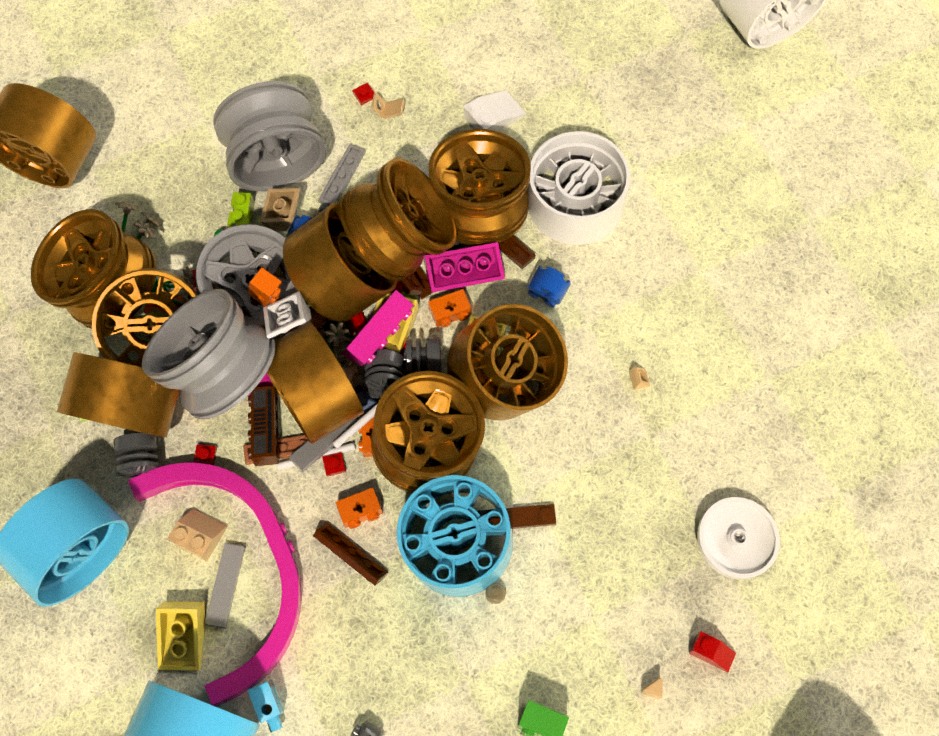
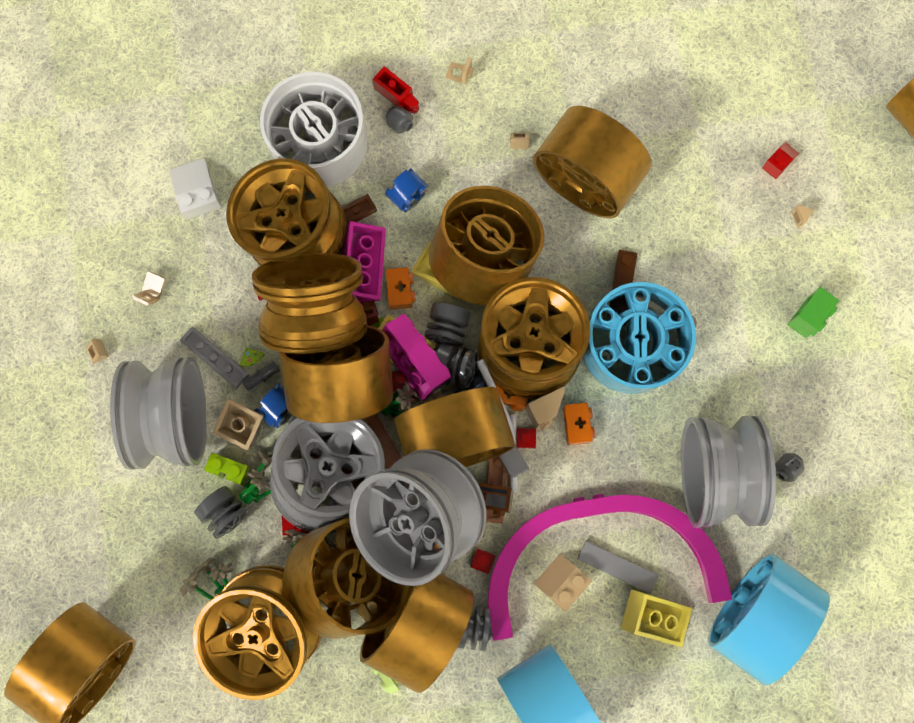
camera: 75 degrees left, 10 degrees up
orange brick [247,268,282,307] -> none
medium azure torso [247,680,283,732] -> none
white slope [263,291,312,339] -> none
reddish brown plate [313,523,388,586] -> none
red plate [352,83,374,106] -> none
white dish [697,497,780,580] -> none
none -> tan slope [86,339,109,364]
none -> dark grey wheel [194,486,249,539]
none -> red hinge [372,66,420,114]
none -> dark grey head [386,106,413,133]
none -> tan bracket [446,57,474,84]
none -> tan slope [526,387,565,431]
none -> pearl gold wheel [533,106,652,218]
none -> light grey wheel [681,416,776,528]

